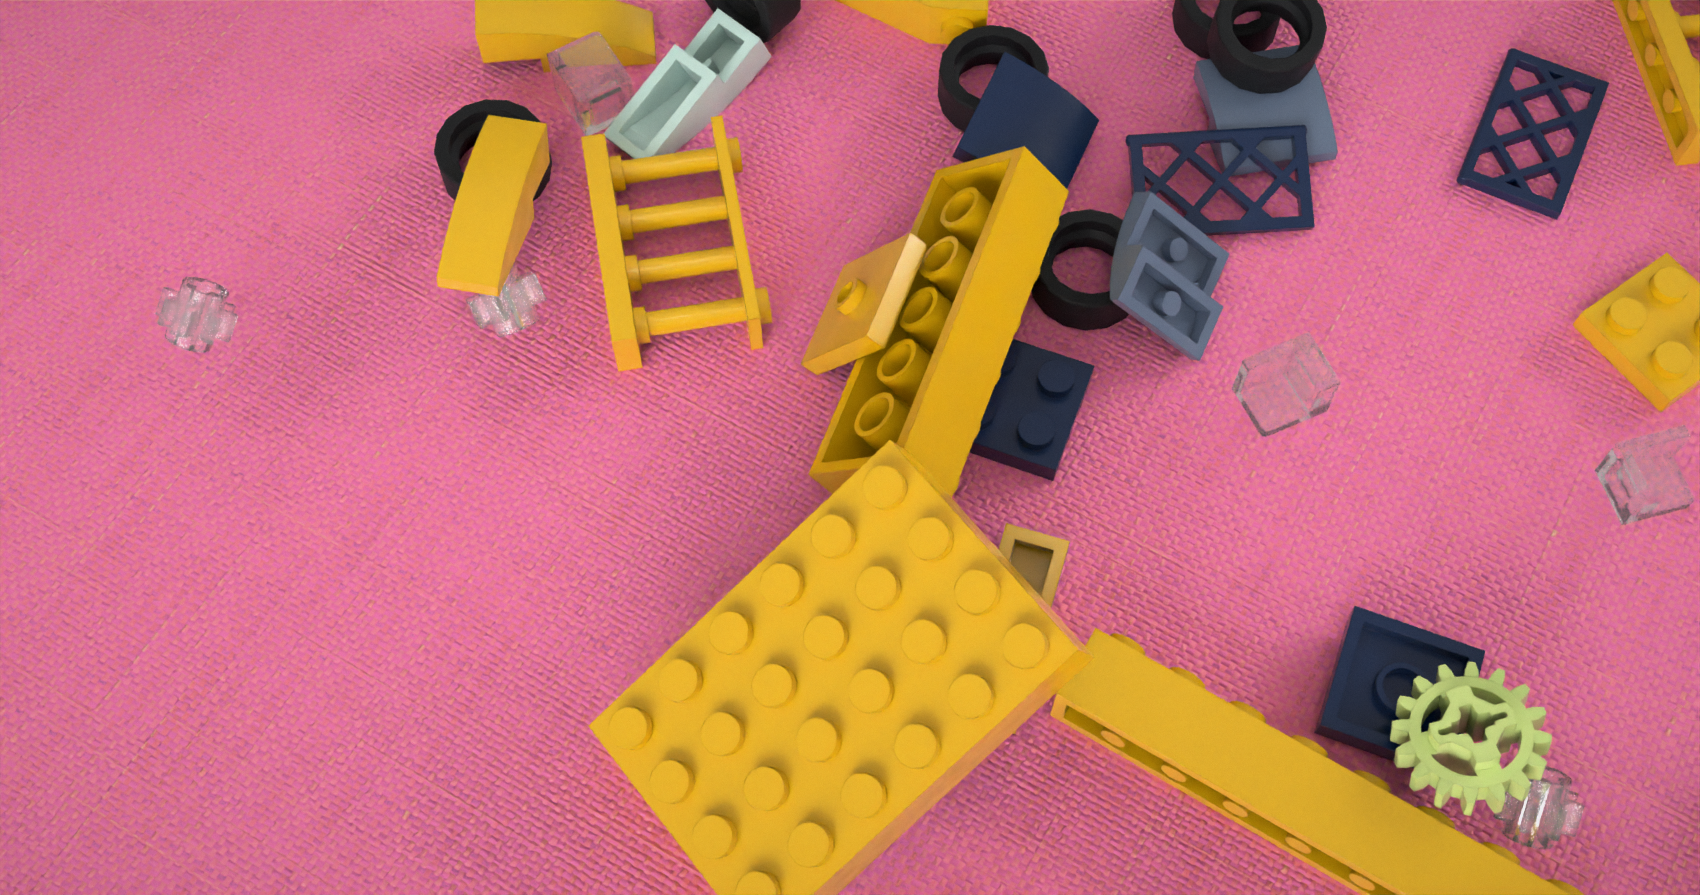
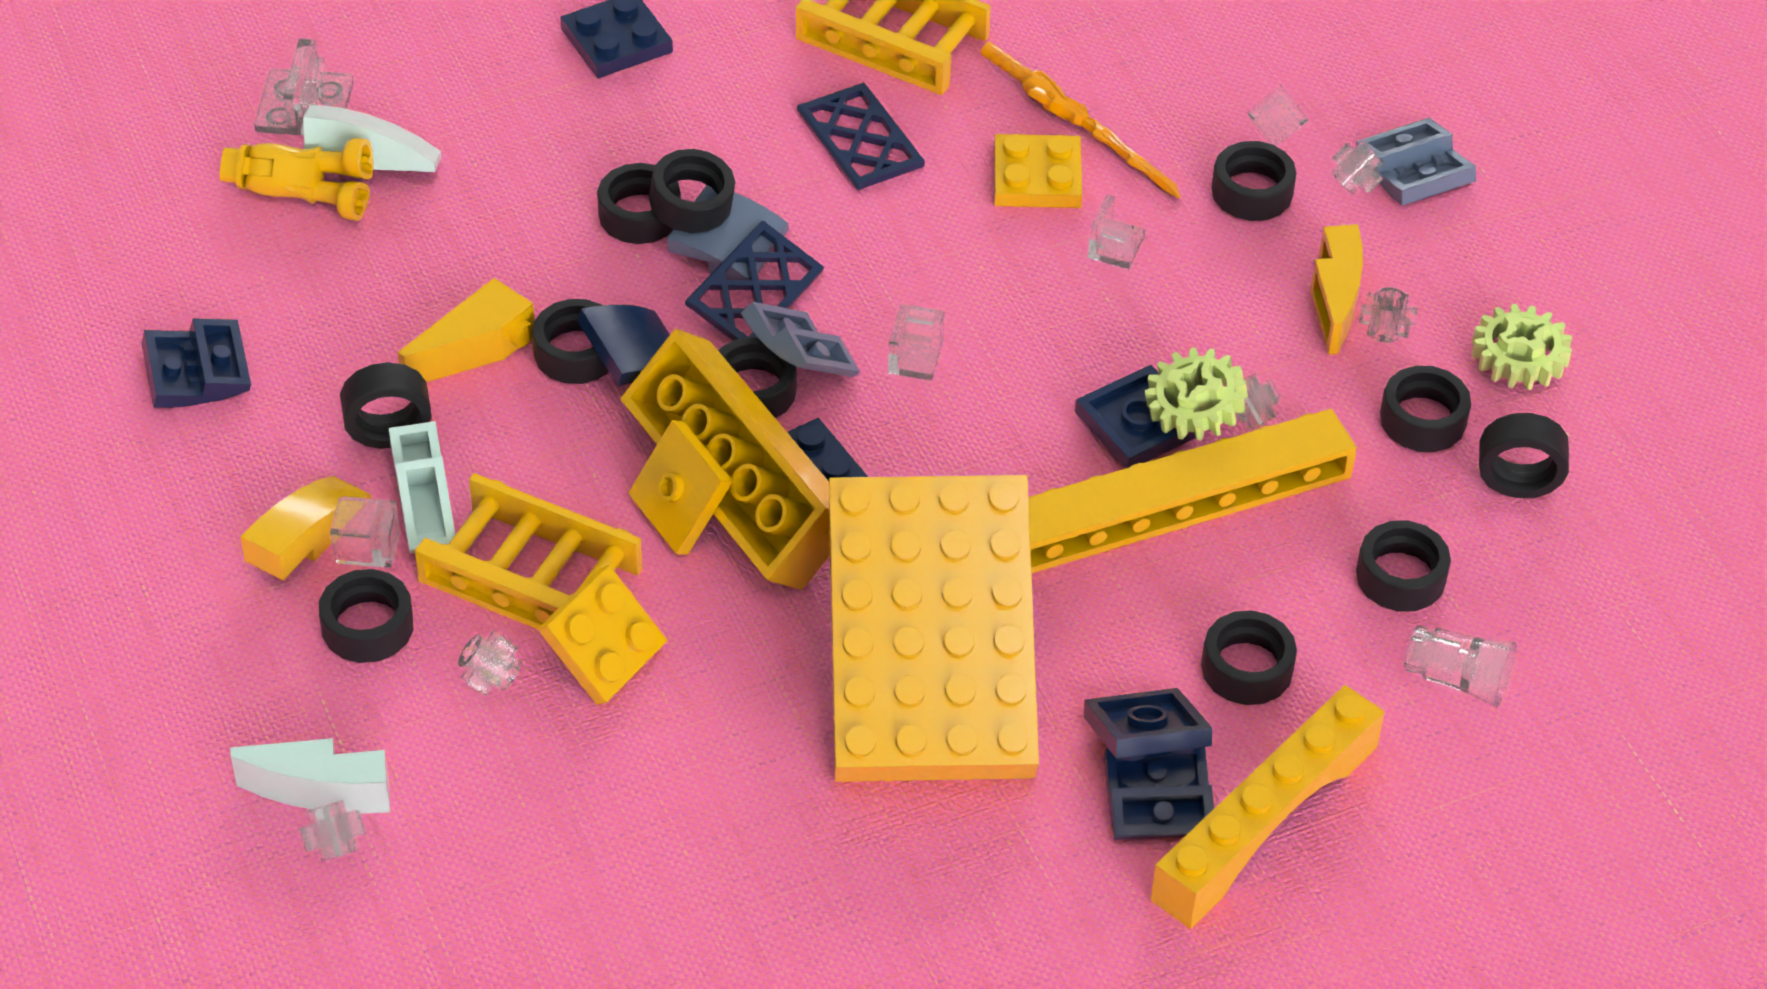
camera: 55 degrees left, 15 degrees down
yellow slope [436,115,550,296] -> none
none -> light aqua slope [230,738,390,814]
none -> yellow plate [537,565,668,705]

